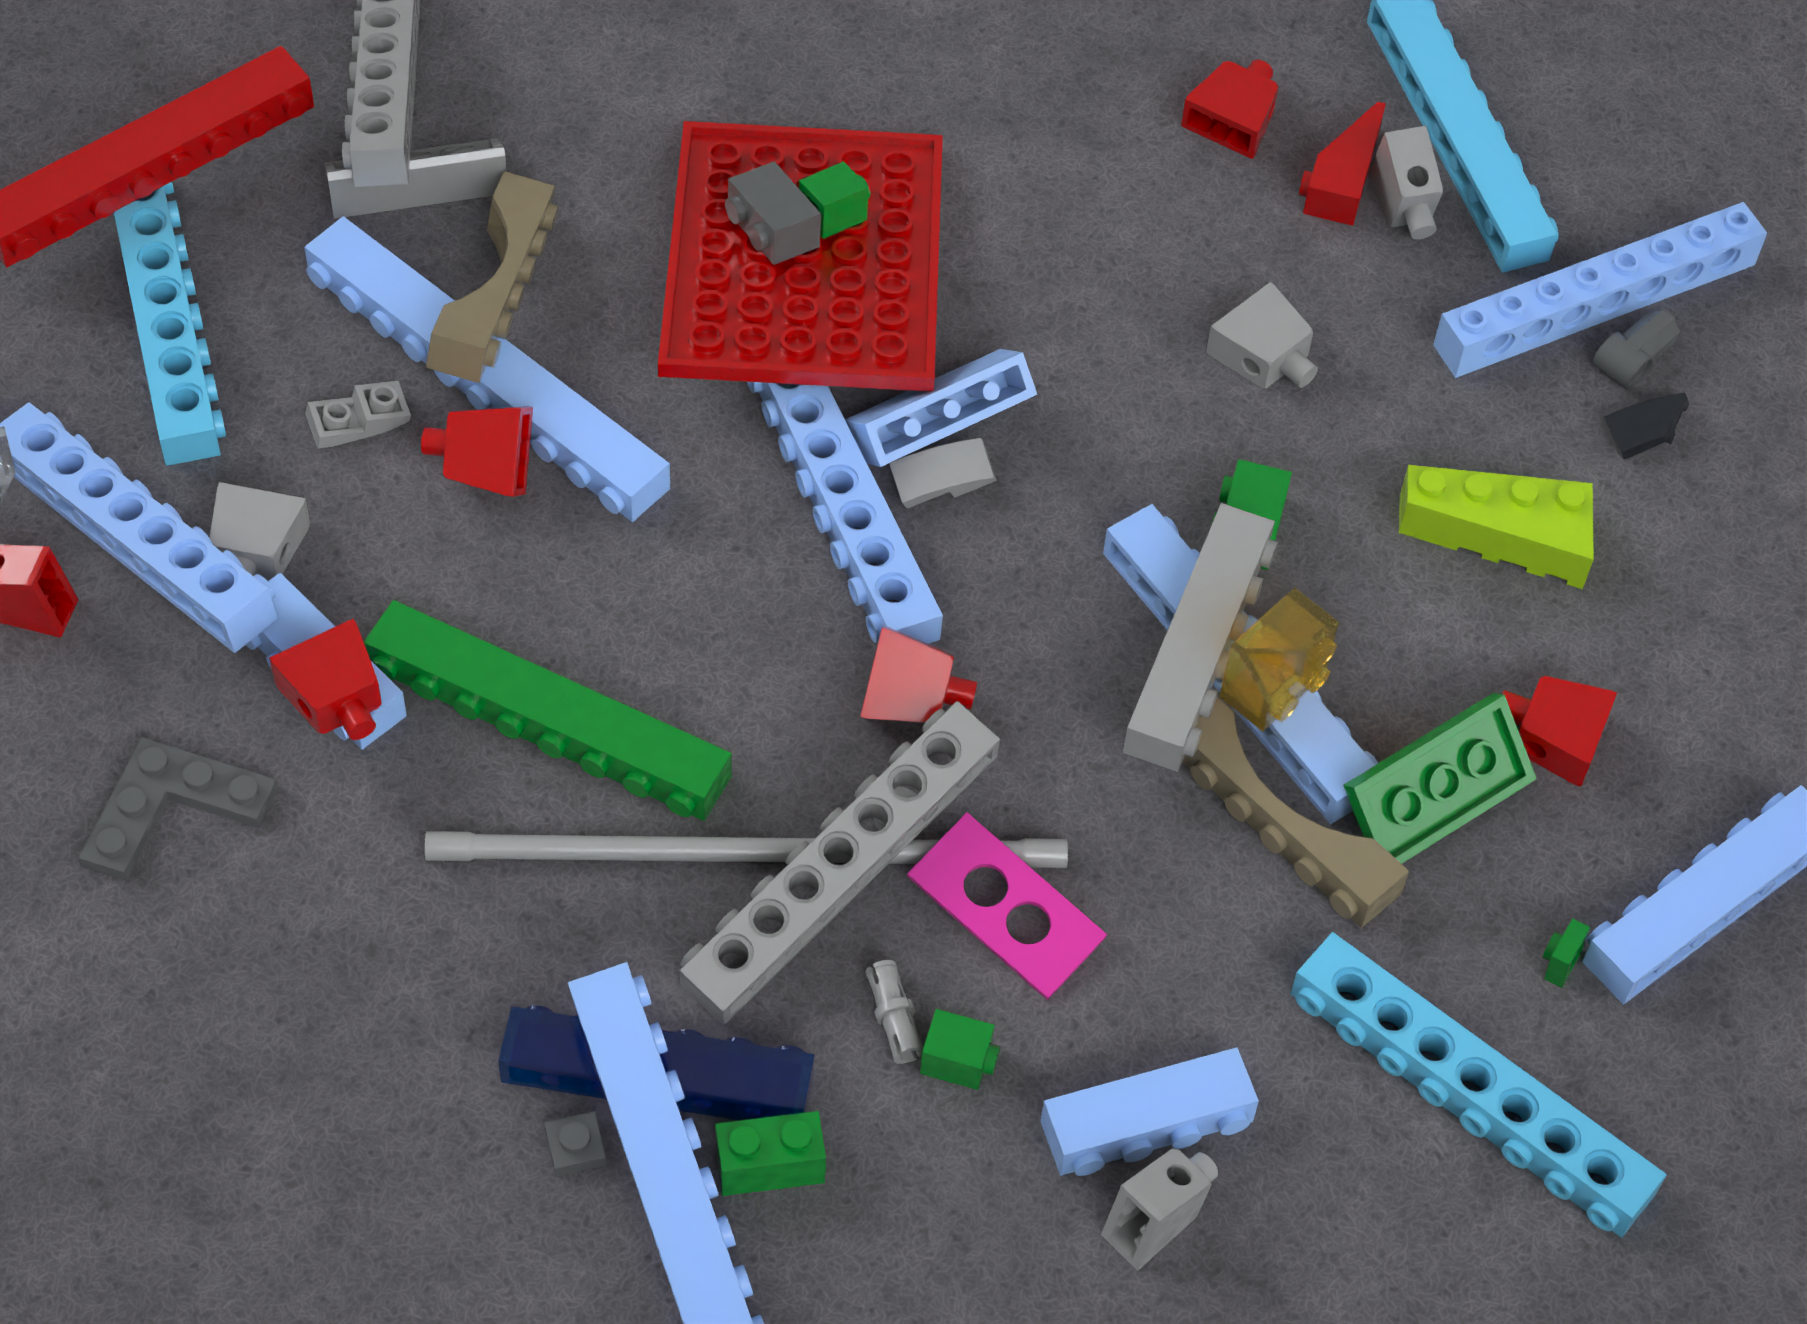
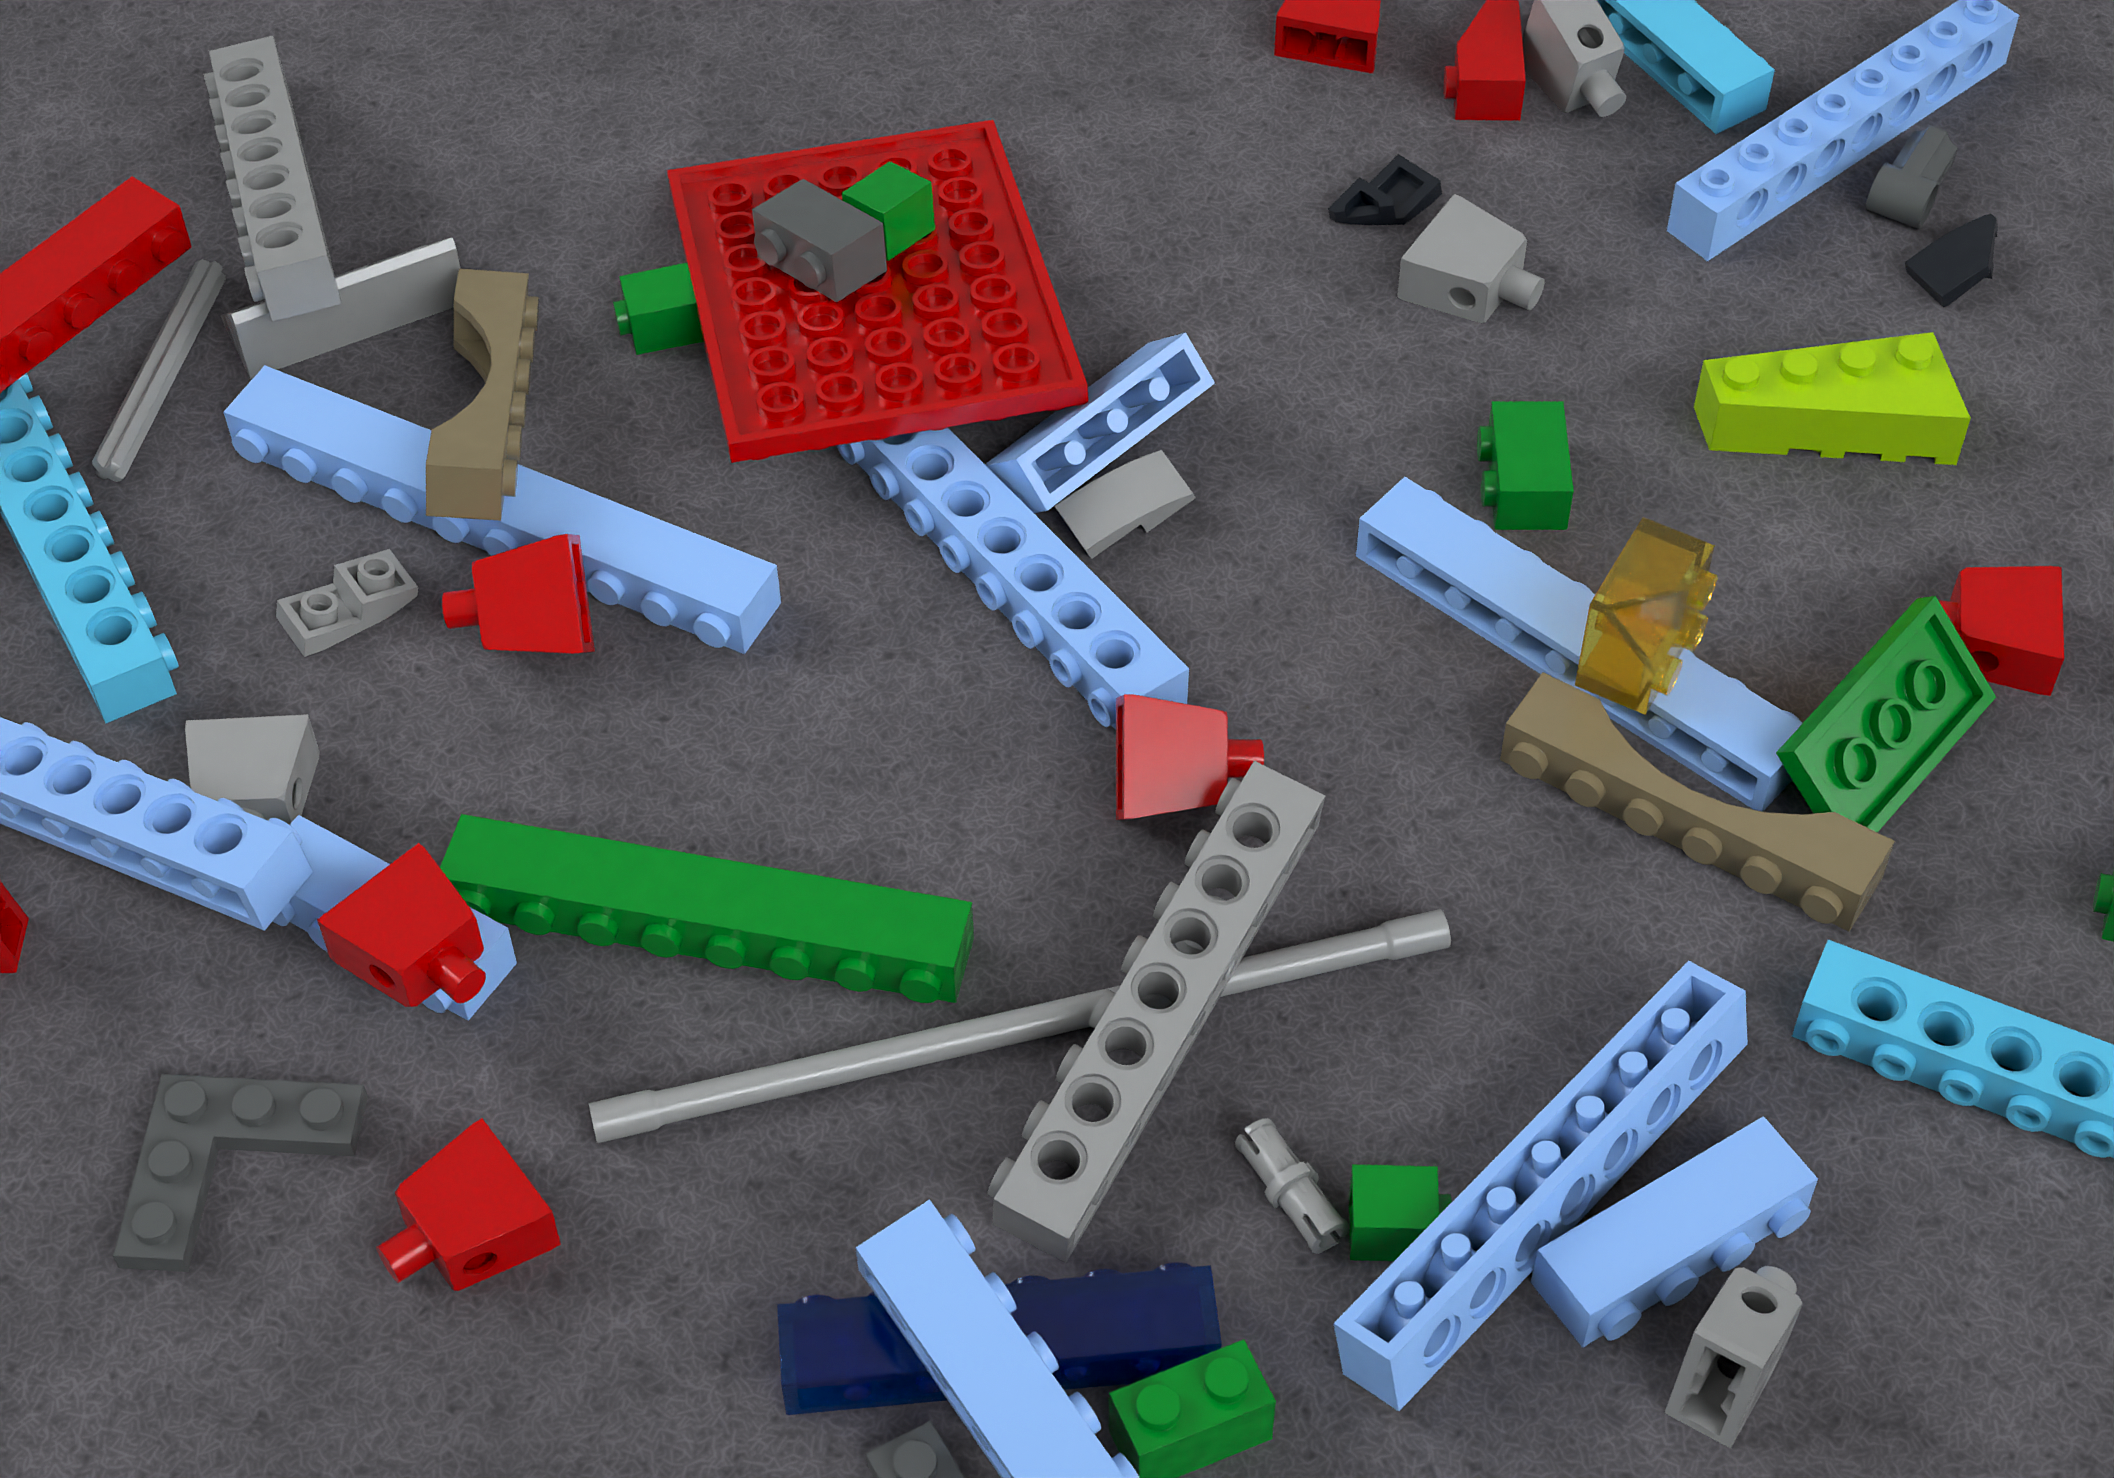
camera: 10 degrees left, 5 degrees down
dark pink piece [907,812,1107,1000] -> none
light grey brick [1123,503,1278,772] -> none
none -> light grey axle [92,259,226,482]
none -> red torso [376,1118,561,1291]
none -> green brick [613,263,704,355]
none -> black slope [1328,154,1442,225]
none -> light blue brick [1334,961,1748,1411]

